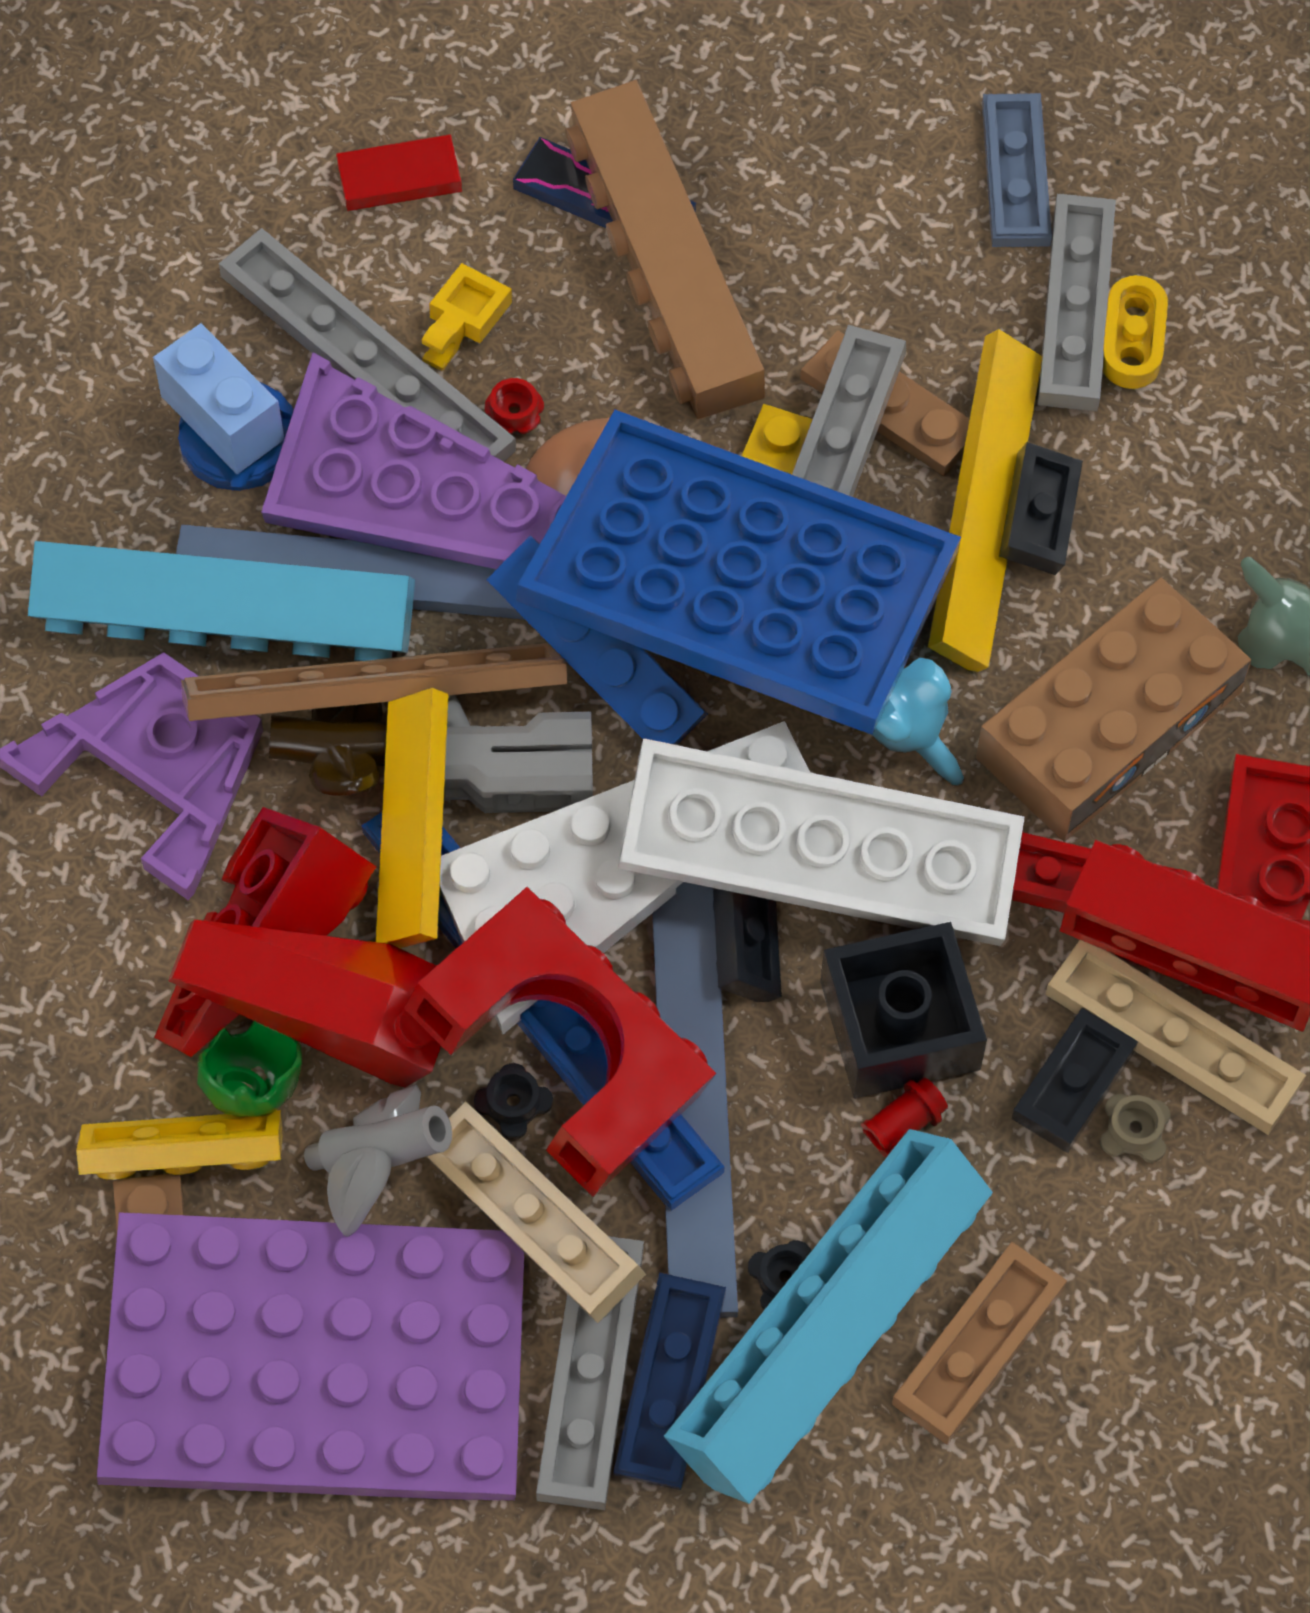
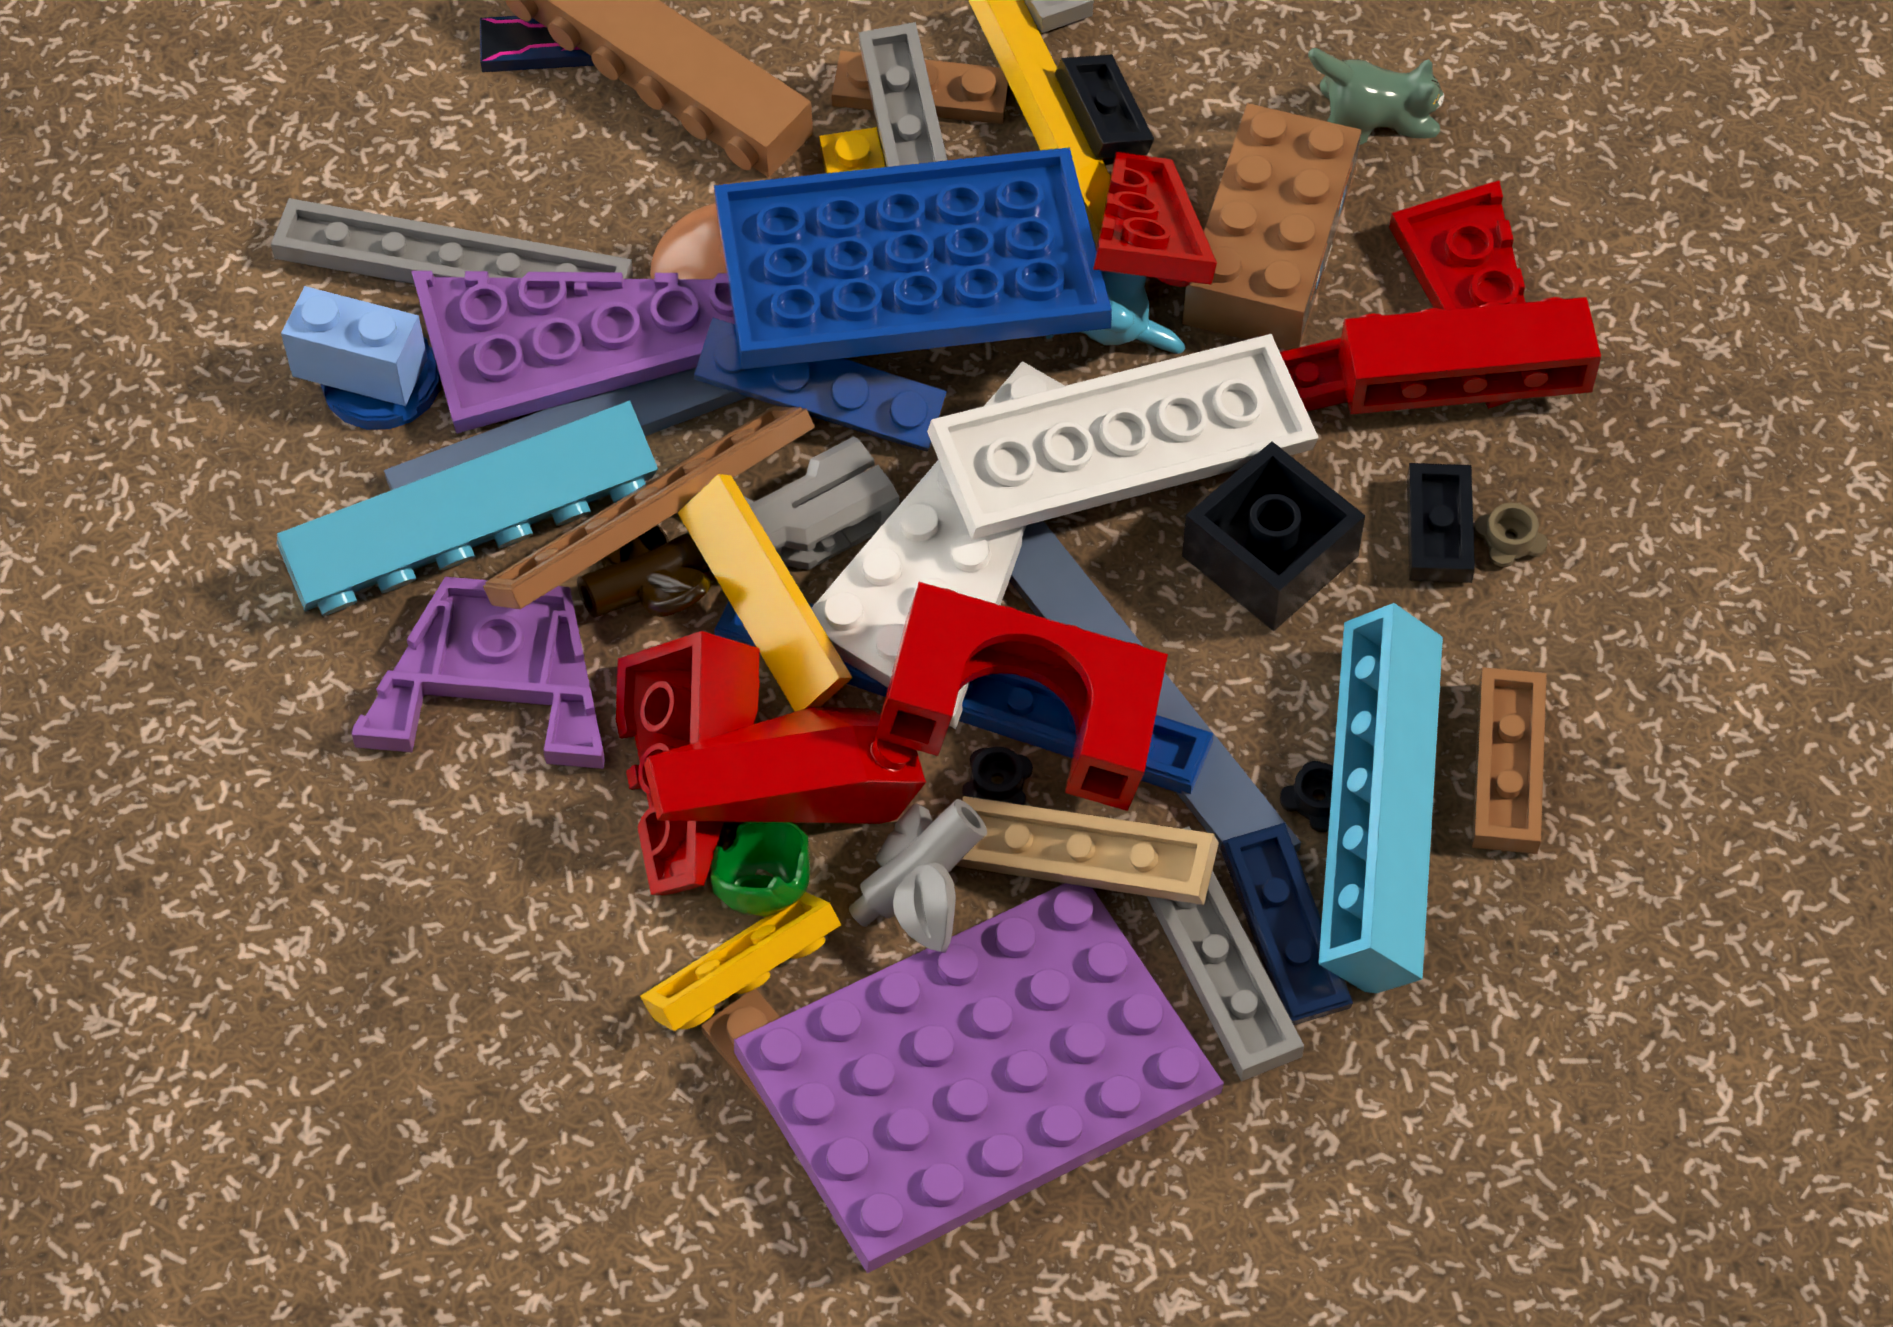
camera: 30 degrees left, 5 degrees down
red tile [336,134,462,211] -> none
yellow plate [422,263,512,372] -> none
red plate [484,378,544,434] -> none
black plate [713,888,782,1002] -> none
red pin [861,1077,948,1157] -> none
tan plate [1045,940,1306,1135] -> none
none -> red wing [1093,152,1217,287]

